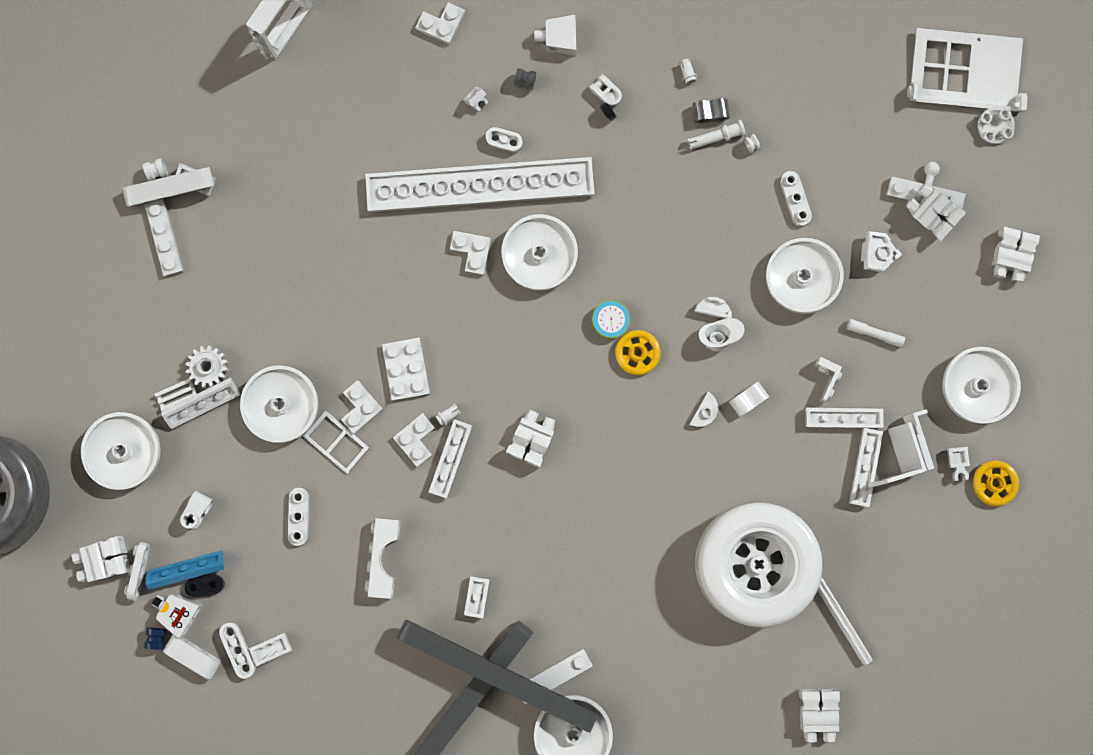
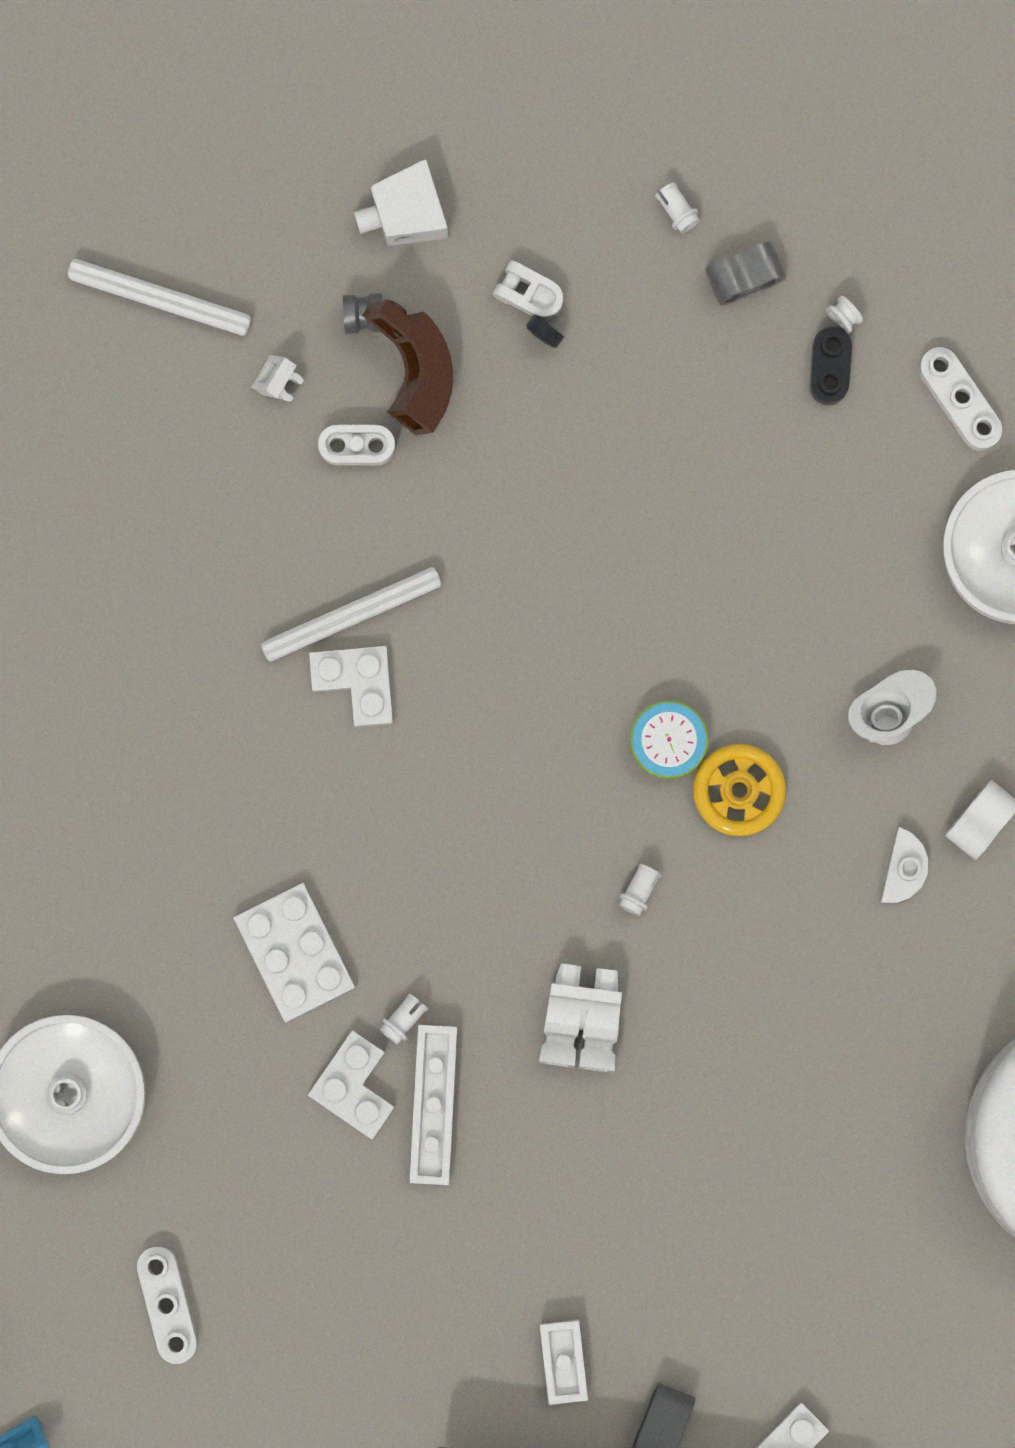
camera: 15 degrees left, 0 degrees up
white window [303,411,369,474] -> none
white plate [341,380,383,434] -> none
white plate [365,157,595,213] -> none
white arch [365,518,401,599] -> none
white plate [415,2,465,45] -> none
white dish [501,214,578,291] -> none
white pin [687,120,746,150] -> none
white plate [694,297,732,319] -> none
none -> white axle [68,259,251,336]
none -> white axle [261,567,441,662]
none -> reddish brown arch [362,300,453,435]
none -> white pin [619,864,661,916]
none -> black plate [810,327,852,405]

